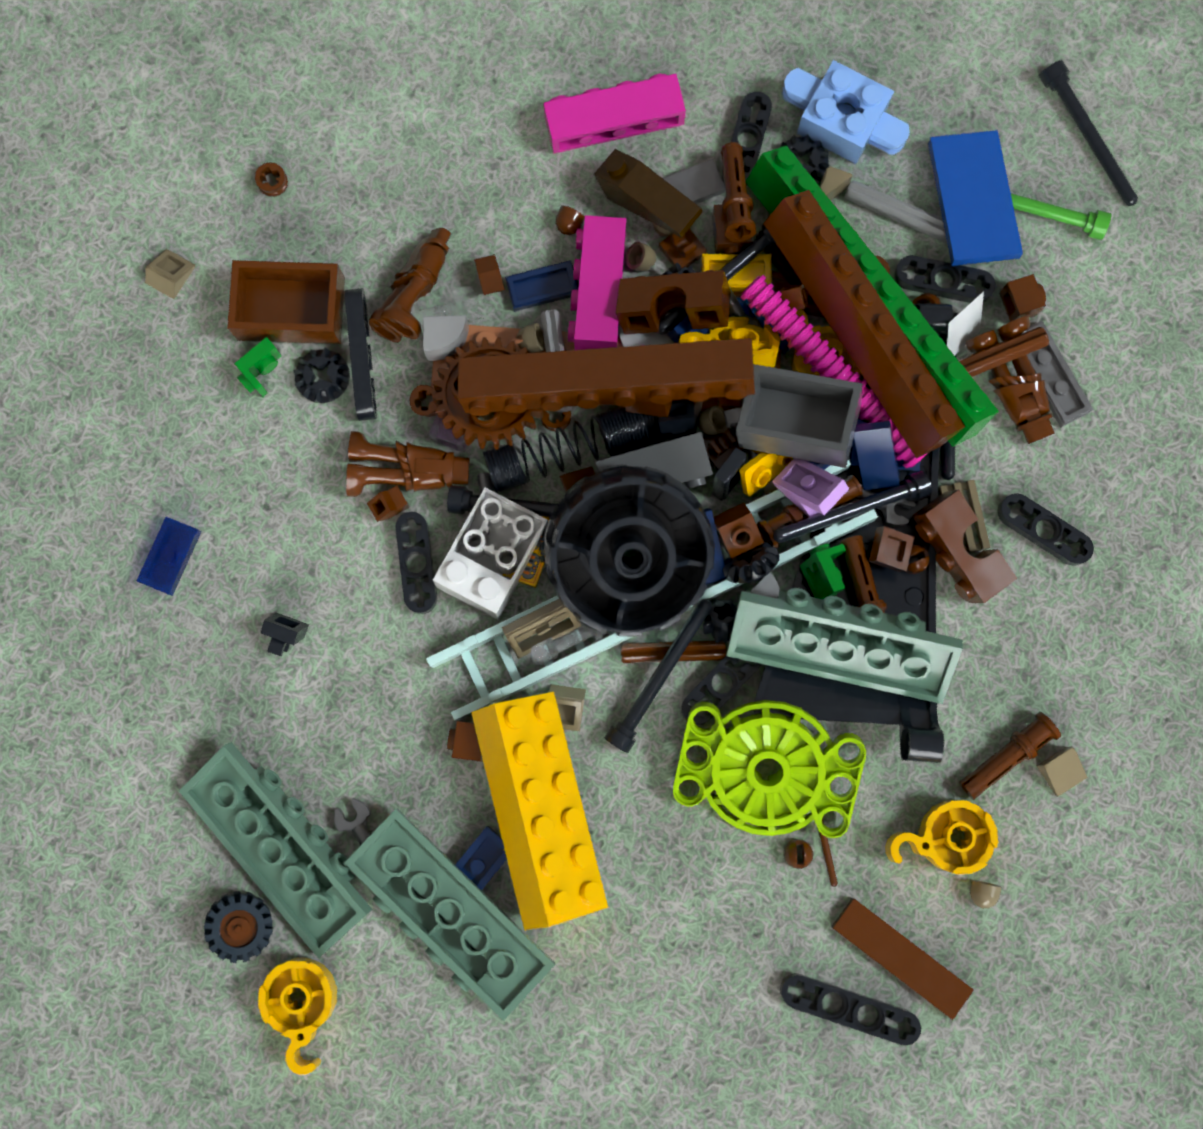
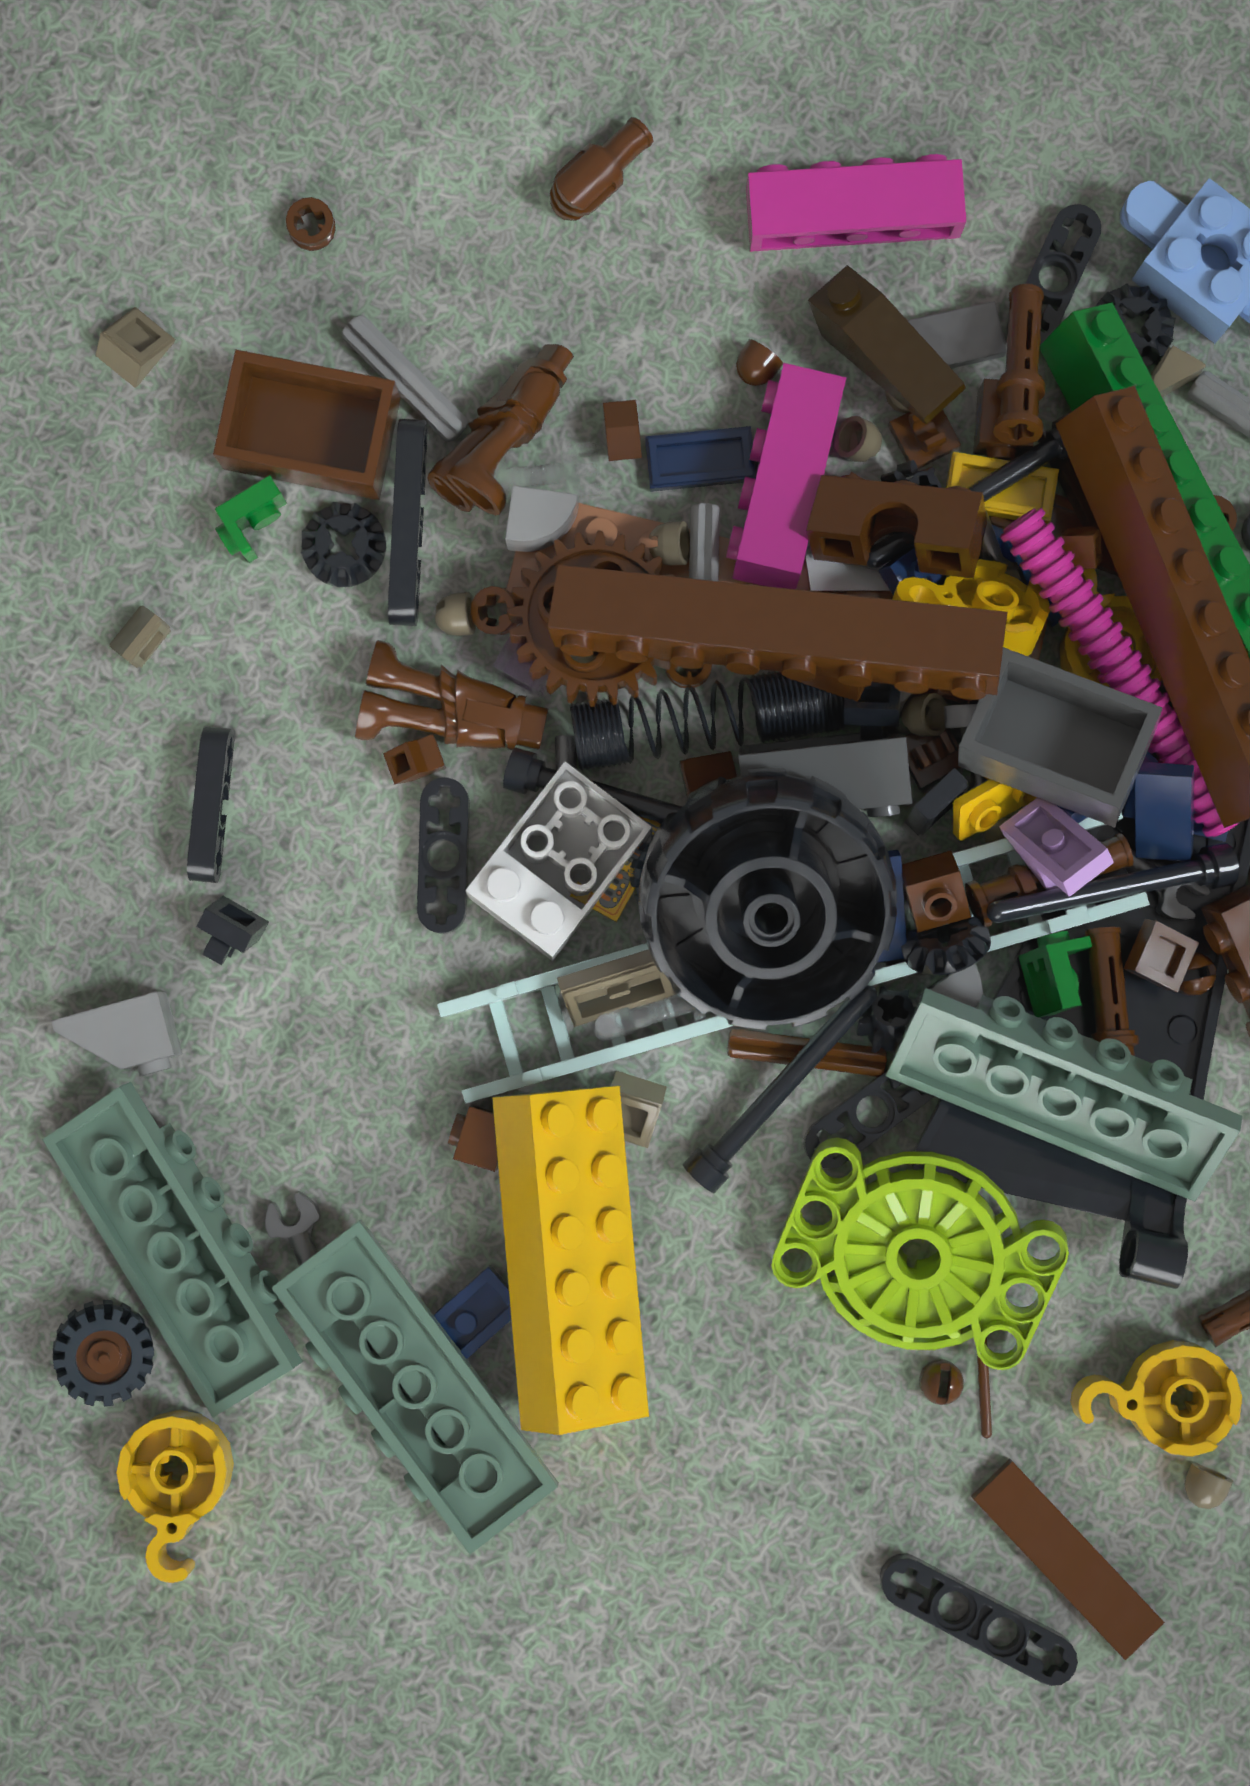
camera: 10 degrees right, 5 degrees up
clear blue plate [136,516,202,596] -> none
none -> light grey slope [51,991,183,1077]
none -> dark tan slope [109,606,171,668]
none -> black beam [187,726,235,883]
none -> light grey axle [342,315,468,442]
none -> dark tan hinge [435,592,476,636]
none -> reddish brown arm [550,117,654,221]

